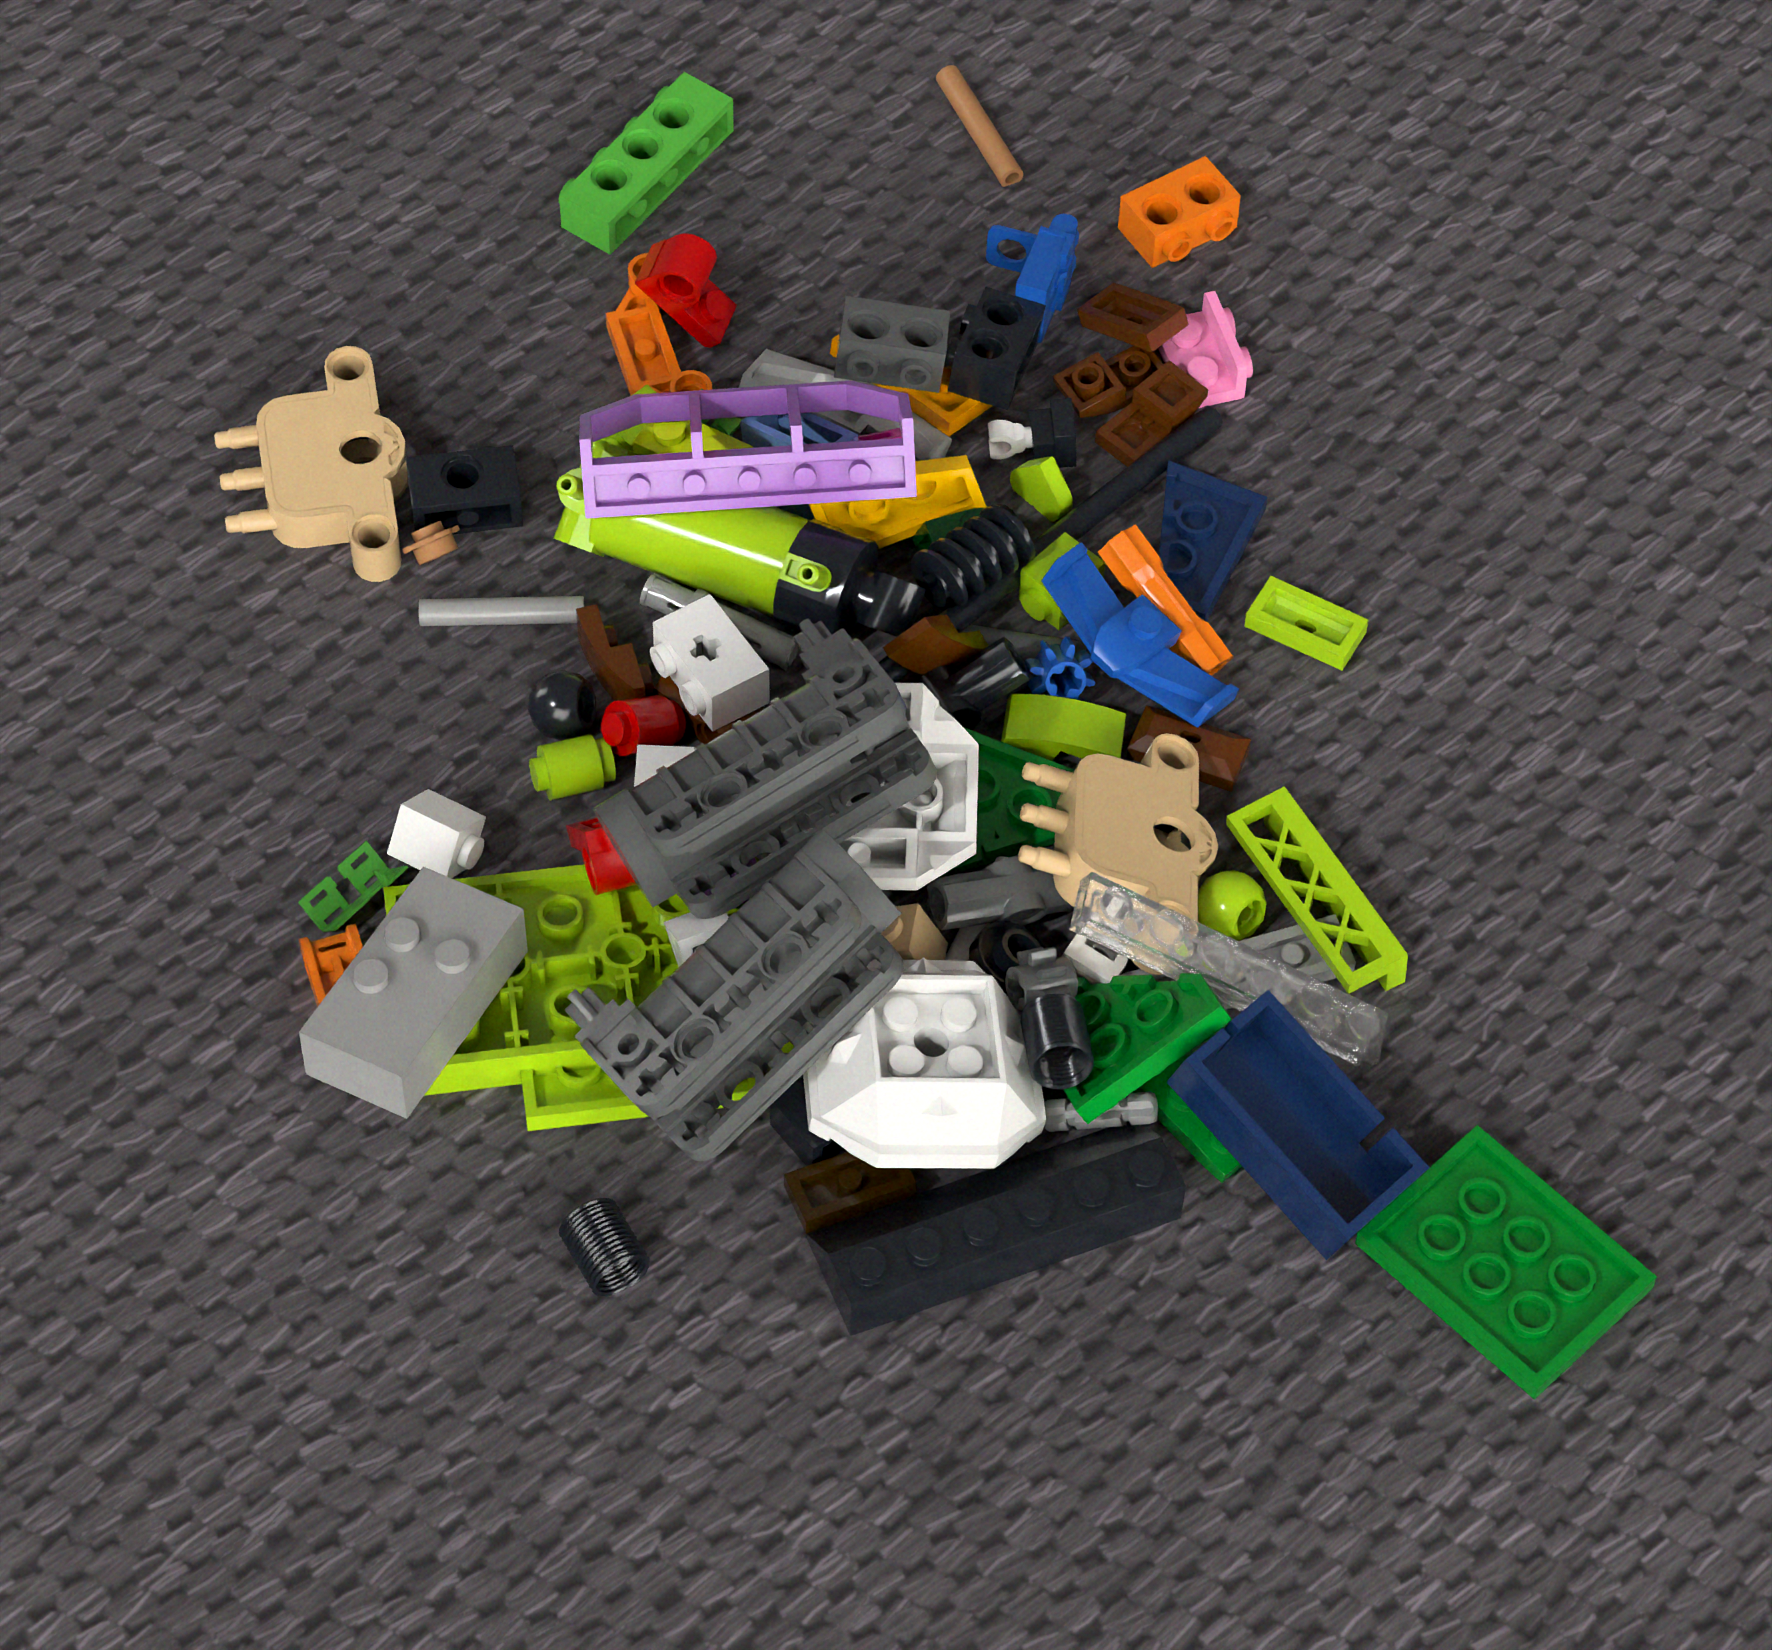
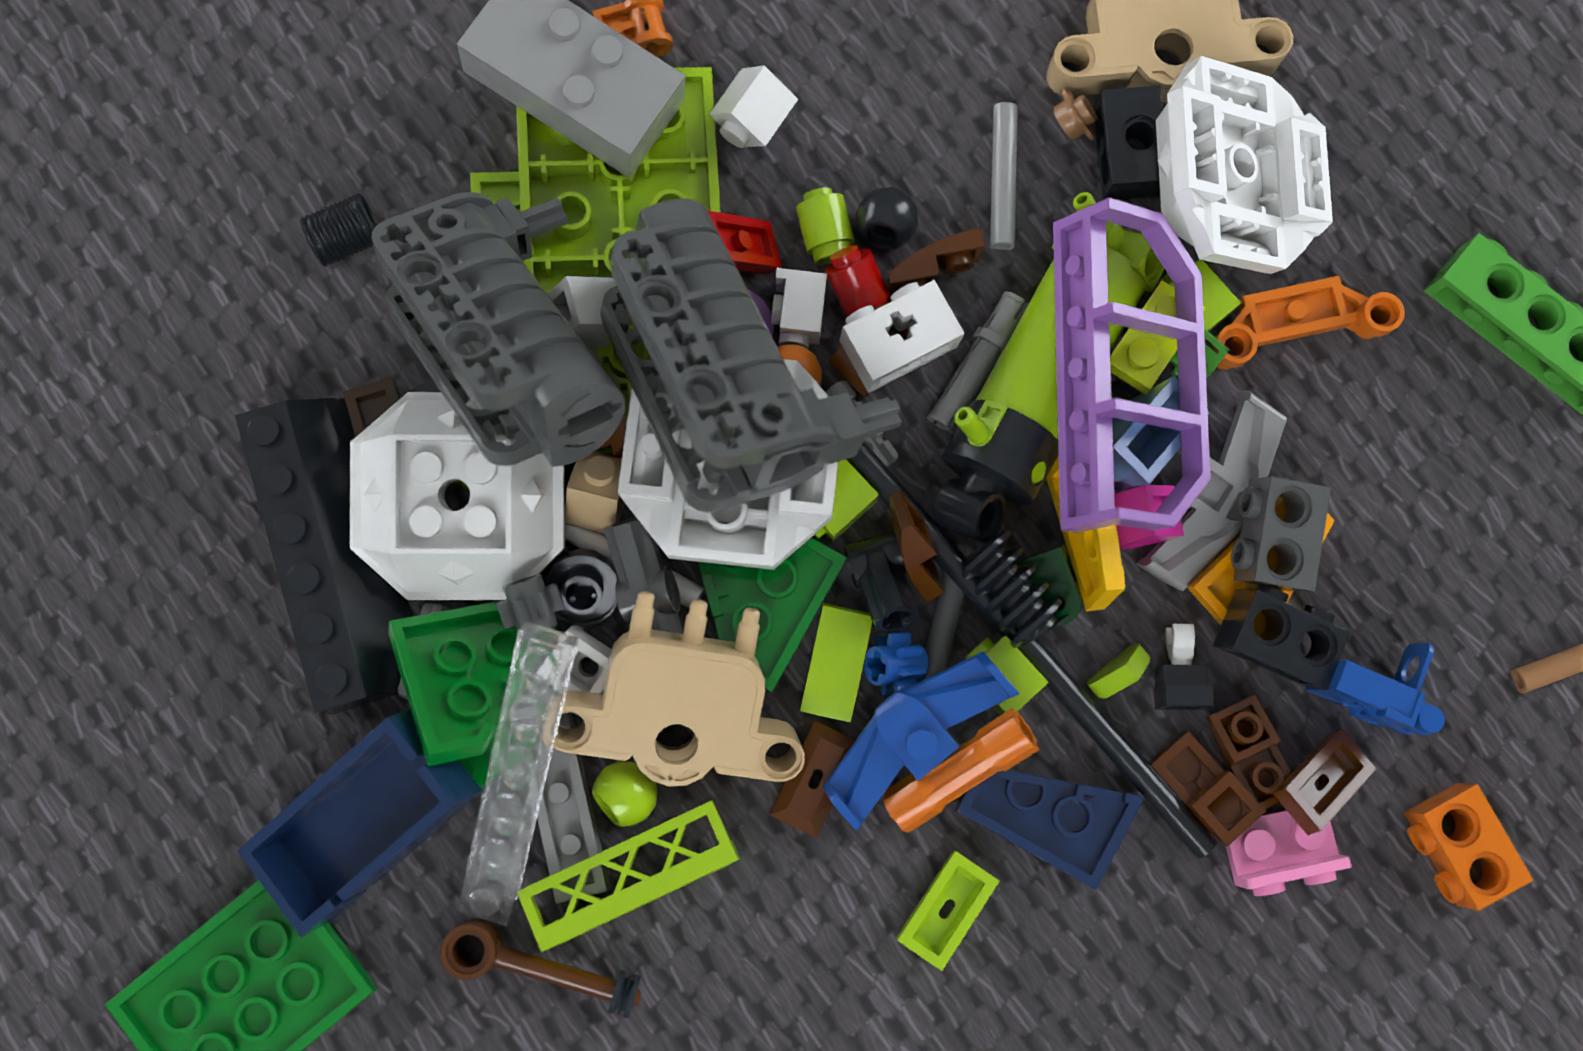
camera: 95 degrees right, 25 degrees up
bright green piece [298,840,408,933] -> none
red plate [634,233,737,348] -> none
black piece [1020,994,1094,1089] -> none
none -> reddish brown piece [440,918,642,1019]
none -> white piece [1156,56,1333,274]

